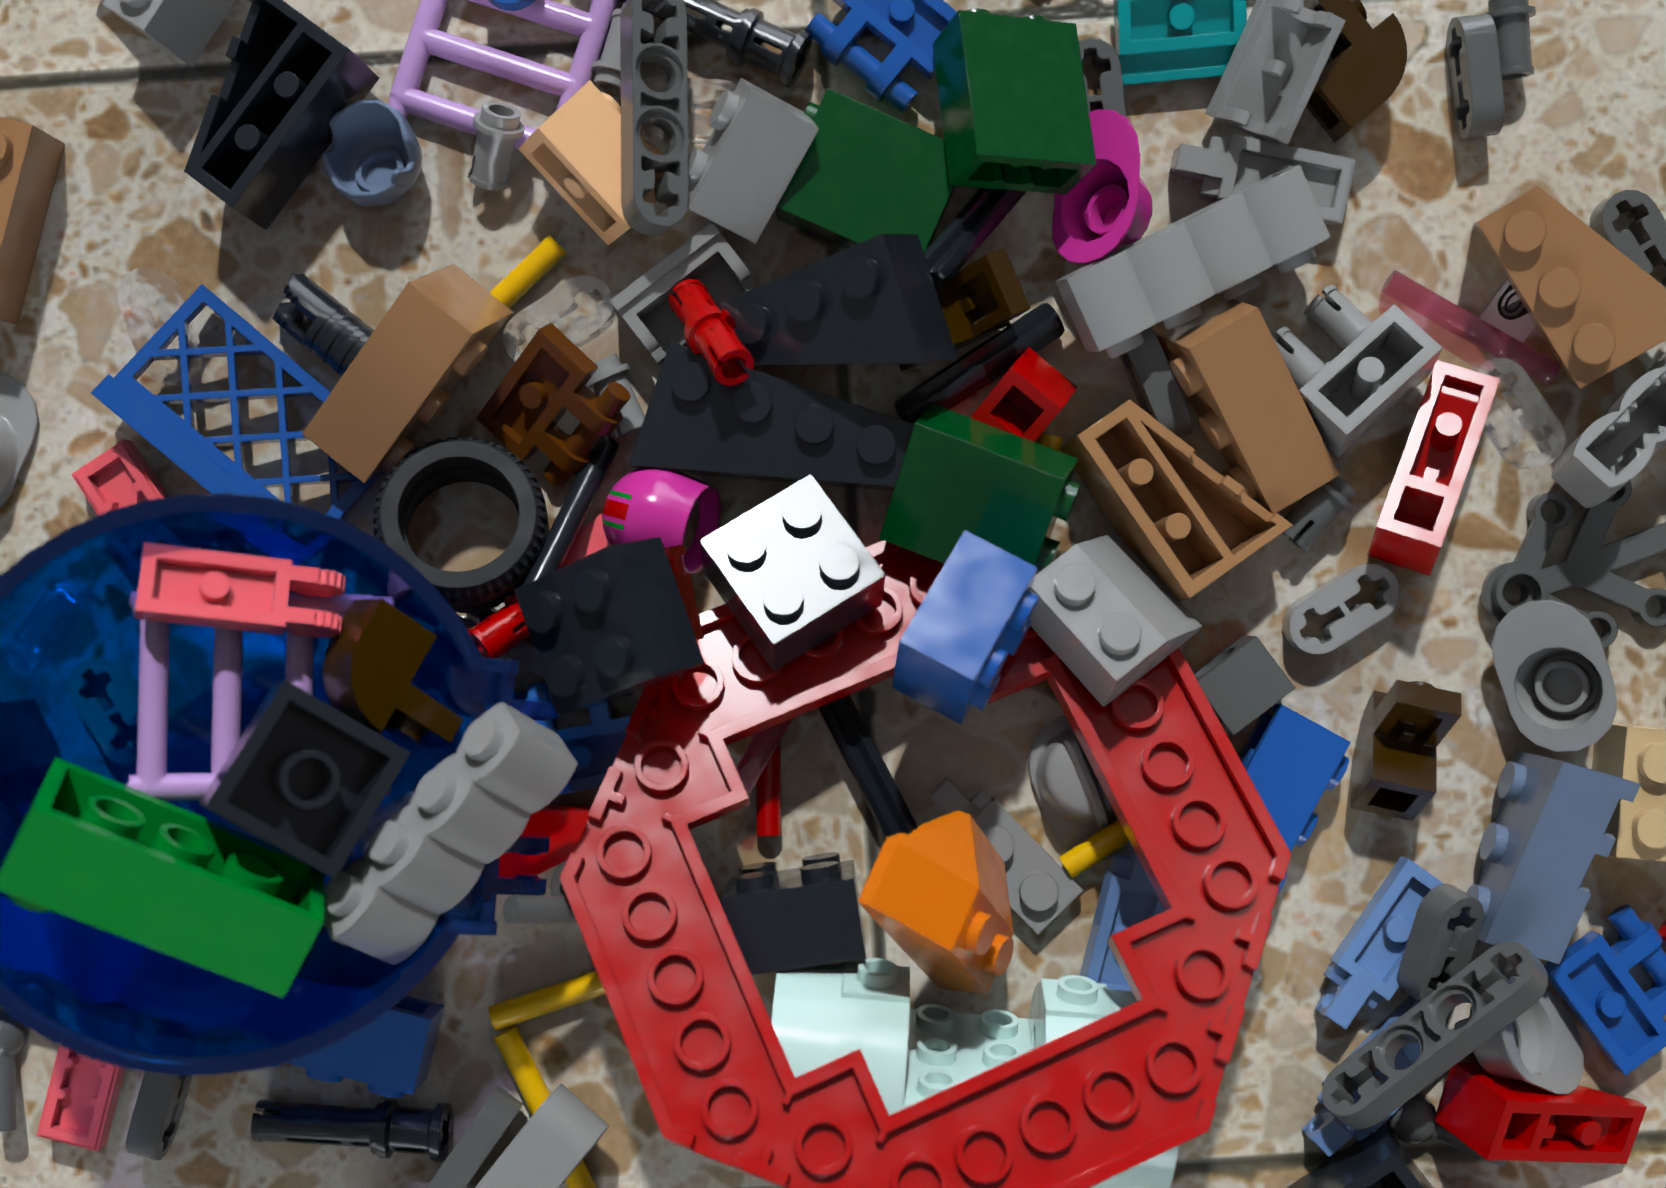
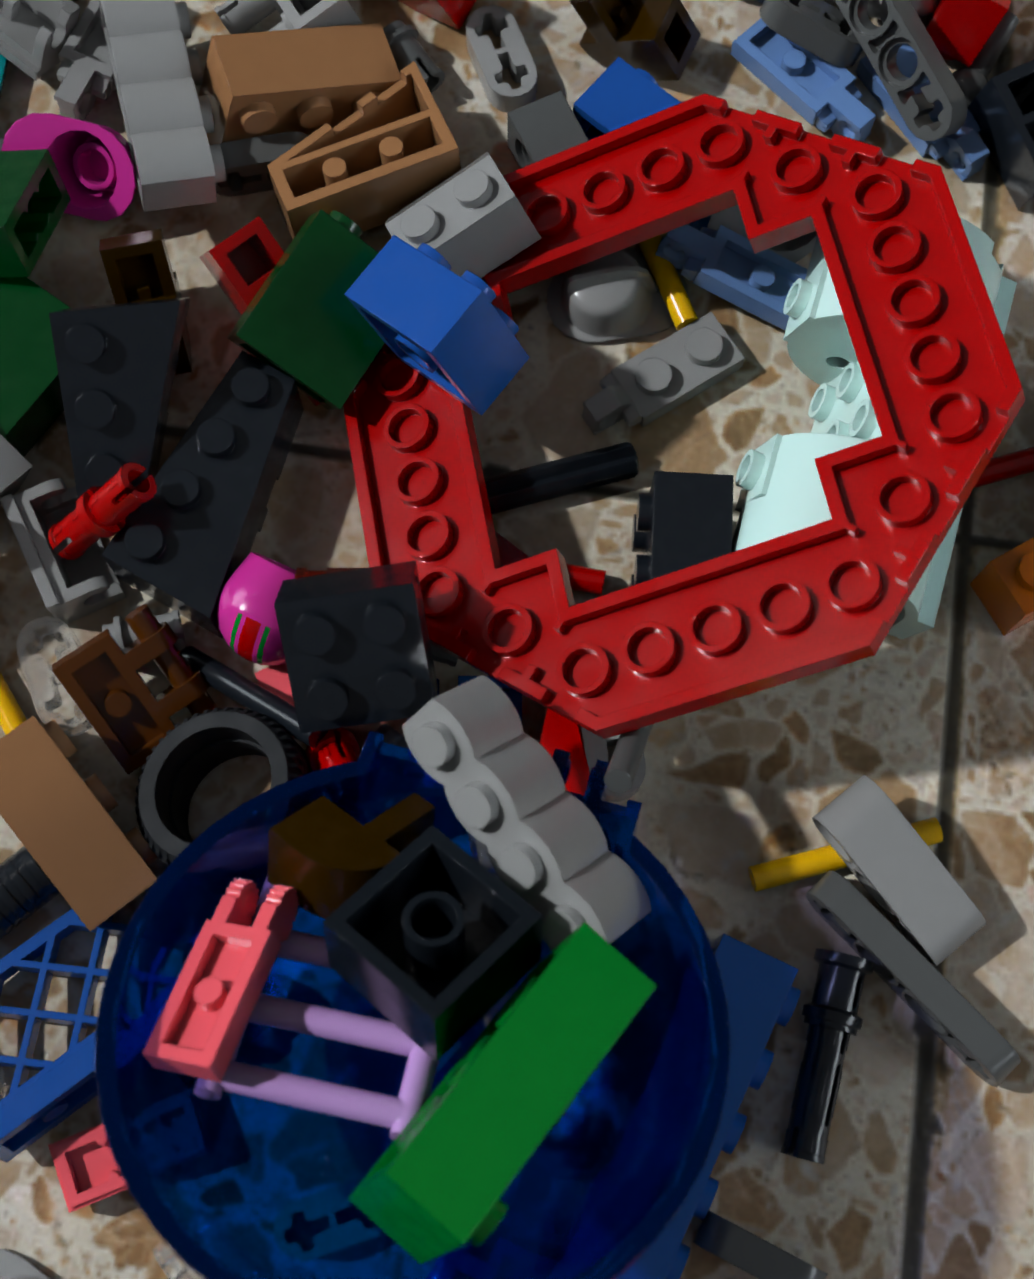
camera: 80 degrees left, 15 degrees down
yellow bar [488,971,606,1031] -> none
brick [700,474,886,672] -> none
orange wedge [857,810,1014,993] -> none
black axle [894,303,1065,424] -> none
black axle [924,188,1027,288] -> none

